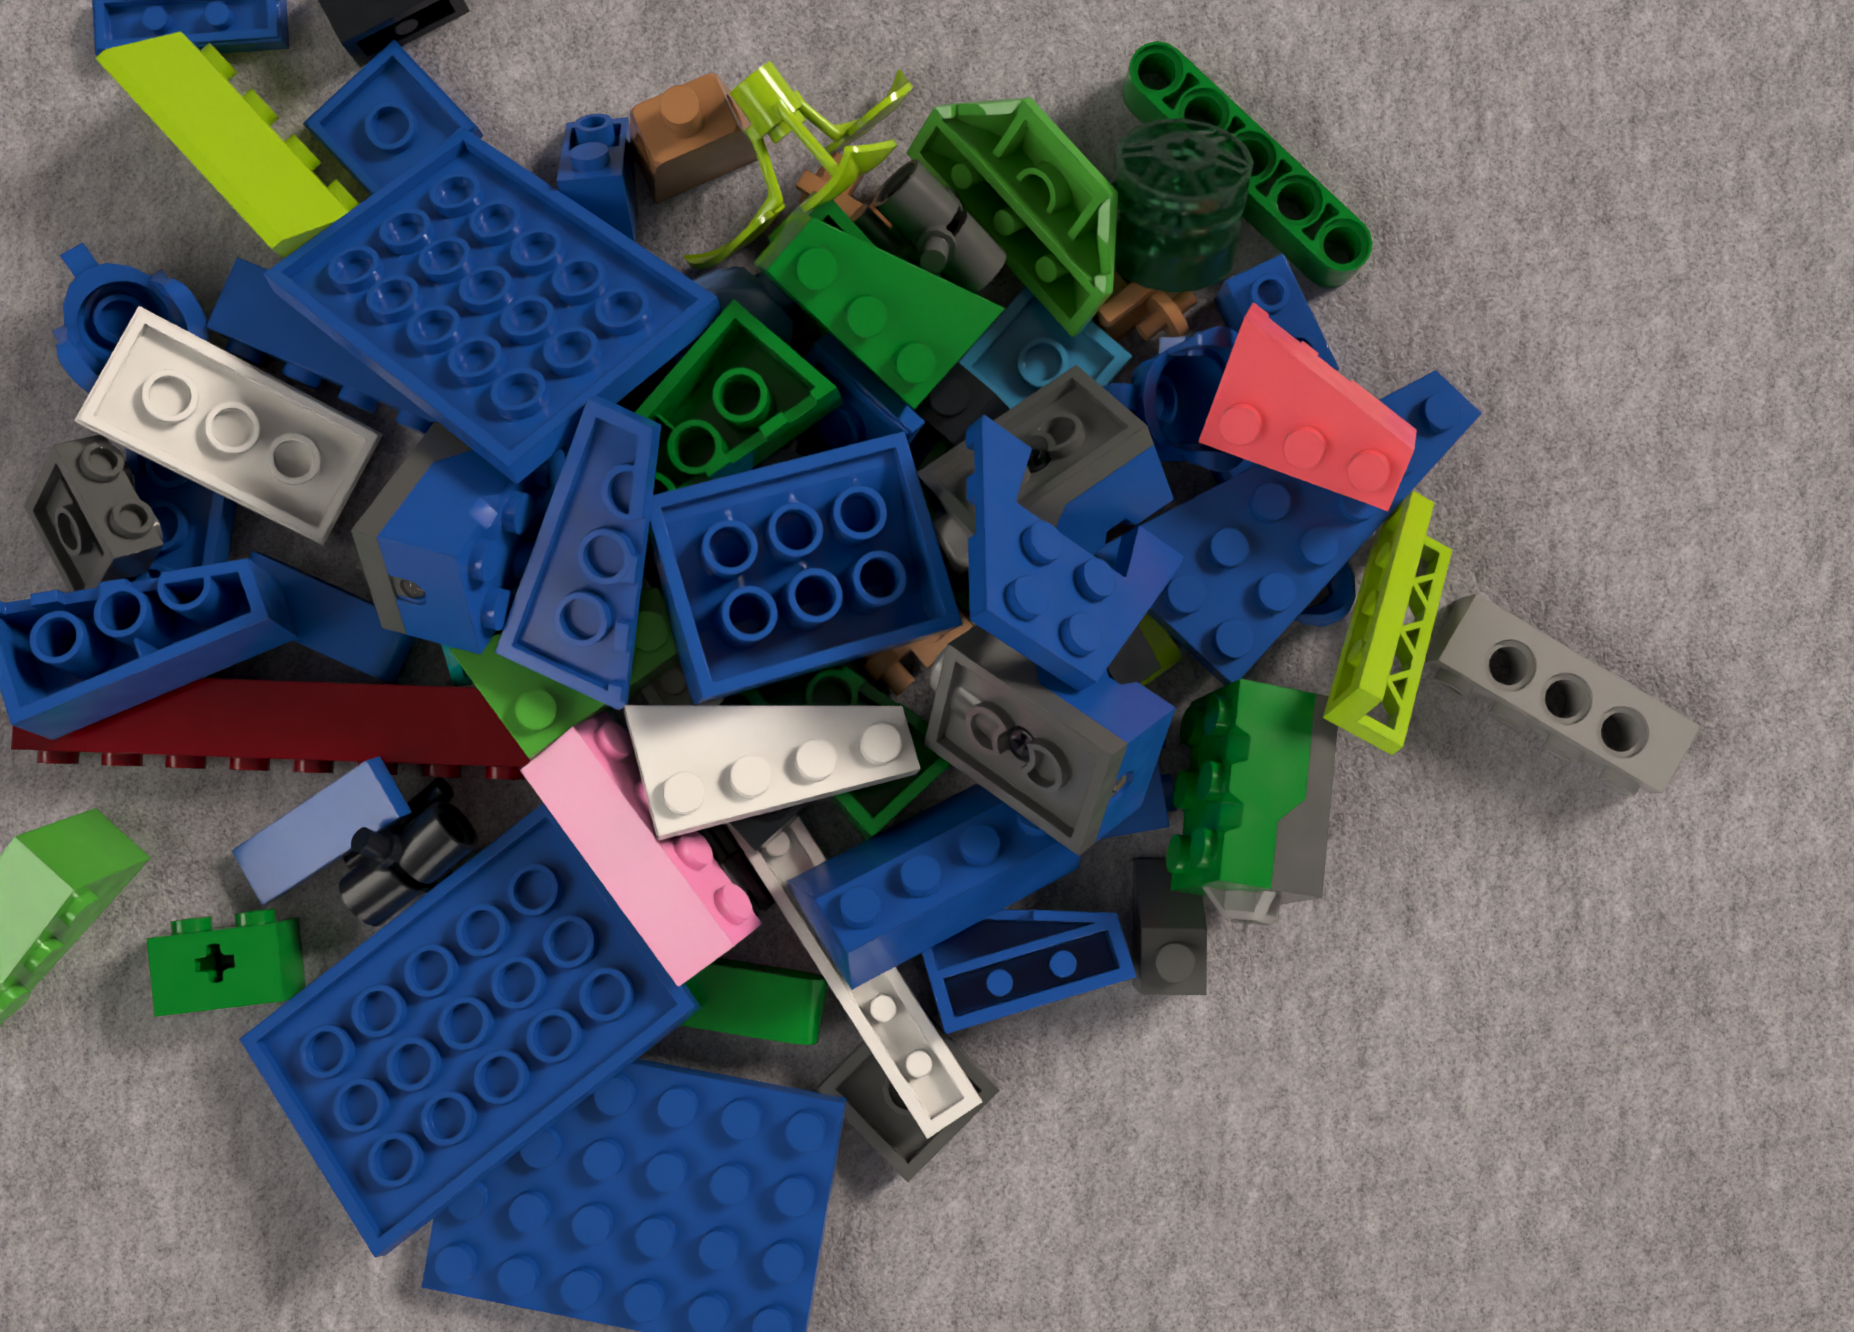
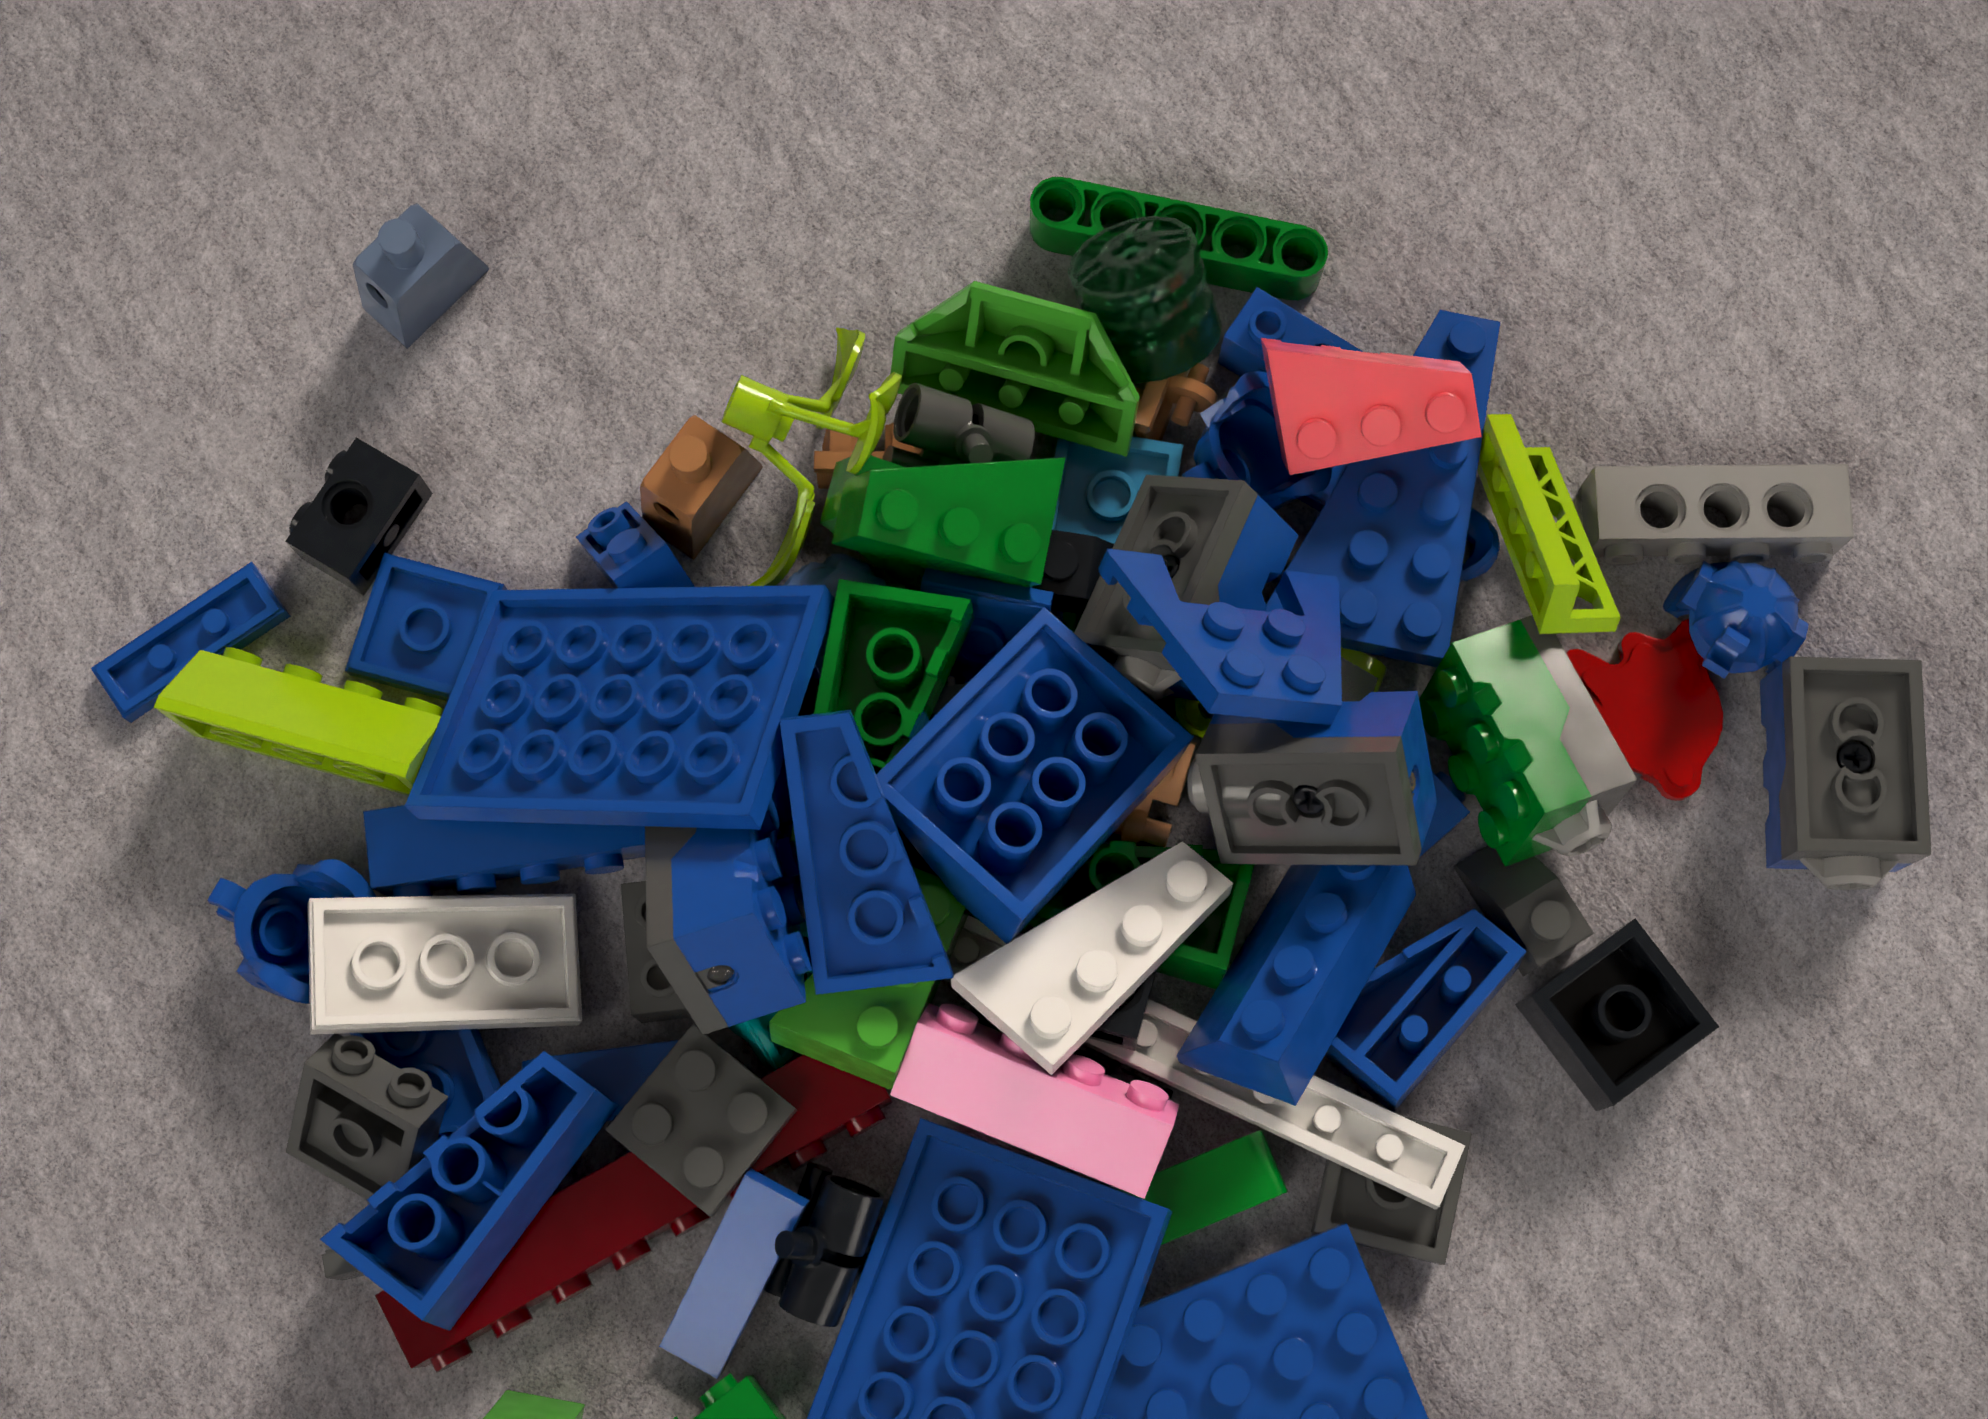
camera: 30 degrees left, 10 degrees down
none -> dark grey plate [606,1024,798,1217]
none -> black brick [1515,918,1719,1111]
none -> red tile [1566,619,1723,801]
none -> blue helmet [1663,560,1809,679]
none -> dark grey piece [1760,656,1932,890]

